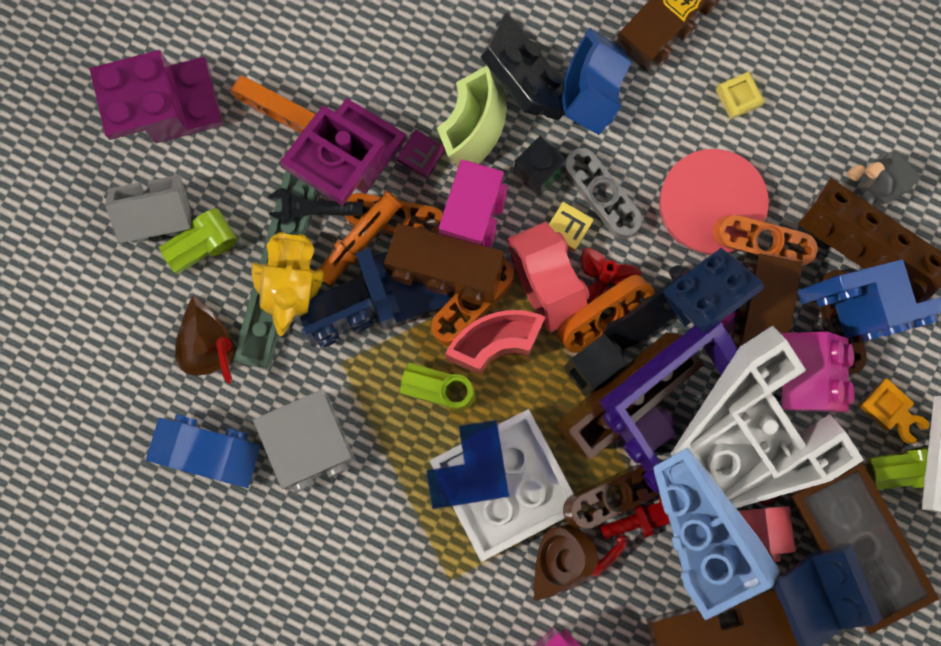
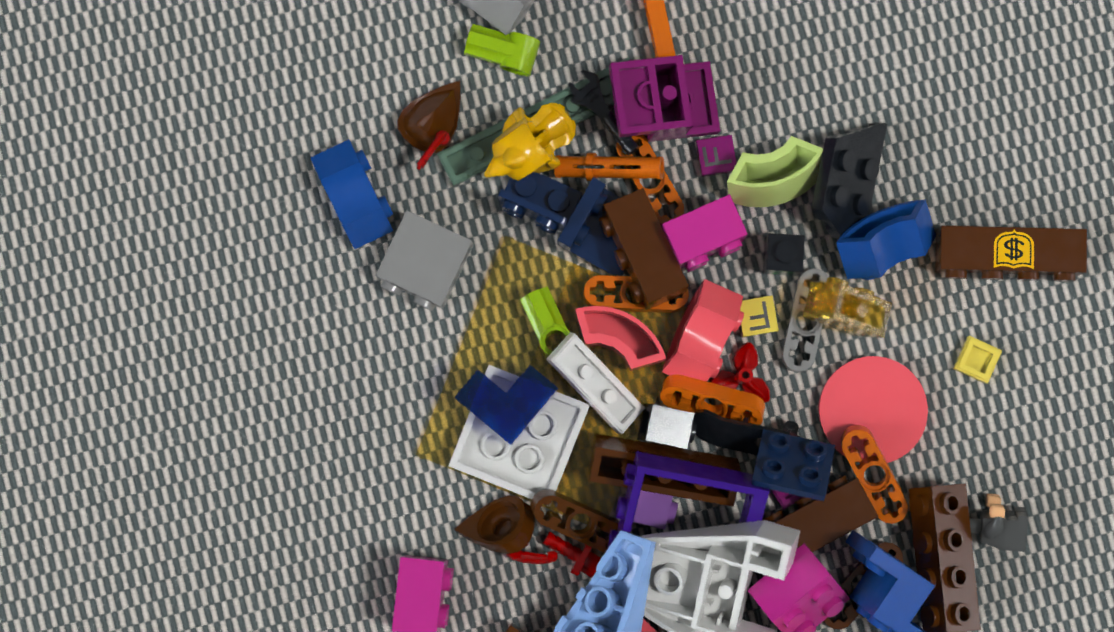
camera: 50 degrees right, 5 degrees up
none -> white tile [546,333,645,434]
none -> clear yellow brick [803,277,892,338]

